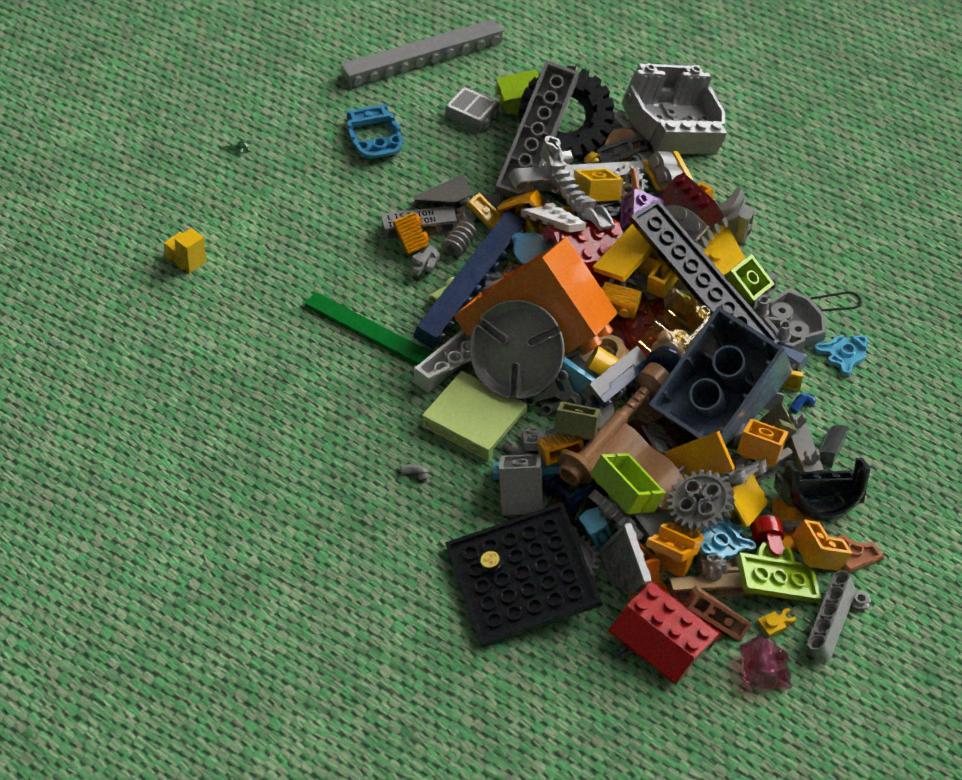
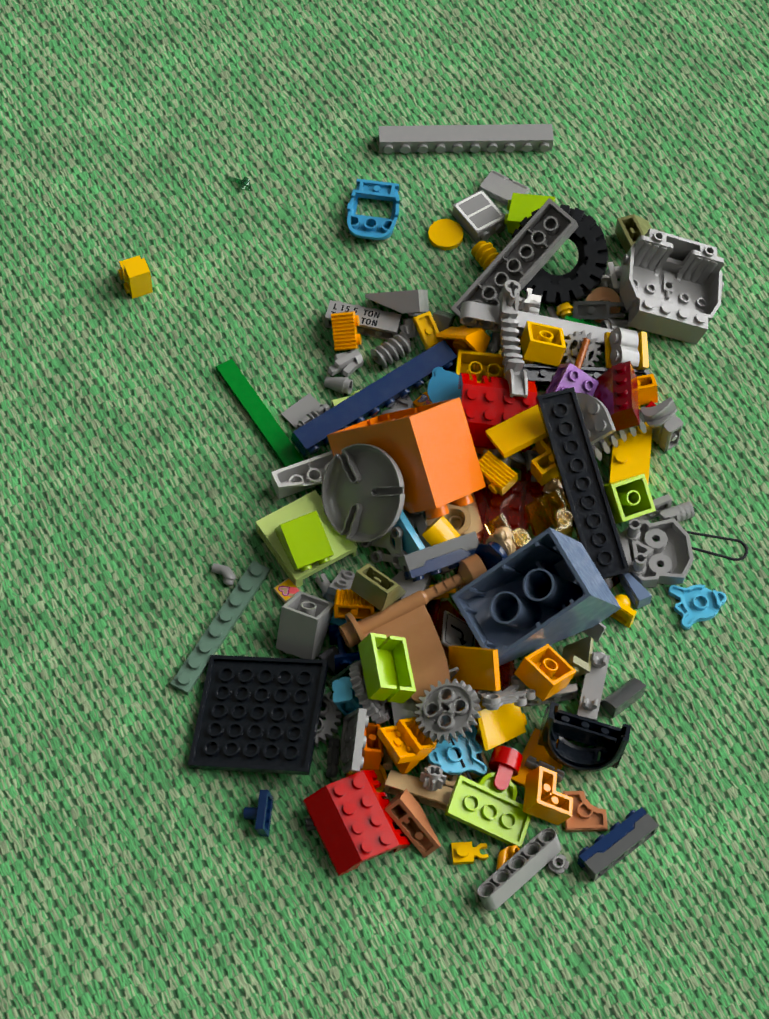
camera: 25 degrees right, 10 degrees up
tile [480,550,501,572] -> none
white wing [521,203,586,232] -> none
clear pink slope [740,635,792,689] -> none
blue arm [789,393,816,413] -> none
none -> sand green plate [170,560,270,695]
none -> dark blue tile [243,790,274,837]
none -> tile [273,578,301,604]
none -> lime slope [274,511,334,572]
none -> light grey hinge [281,393,330,430]
none -> light grey cone [324,376,353,395]
none -> dark grey axle [326,738,340,778]
none -> yellow tile [428,219,464,251]
none -> yellow piece [471,241,500,271]
none -> light grey piece [479,170,530,205]
none -> light orange arm [496,845,520,871]
none -> dark grey piece [577,807,659,881]
none -> olive slope [615,214,652,254]
none -> light grey hinge [659,501,695,523]

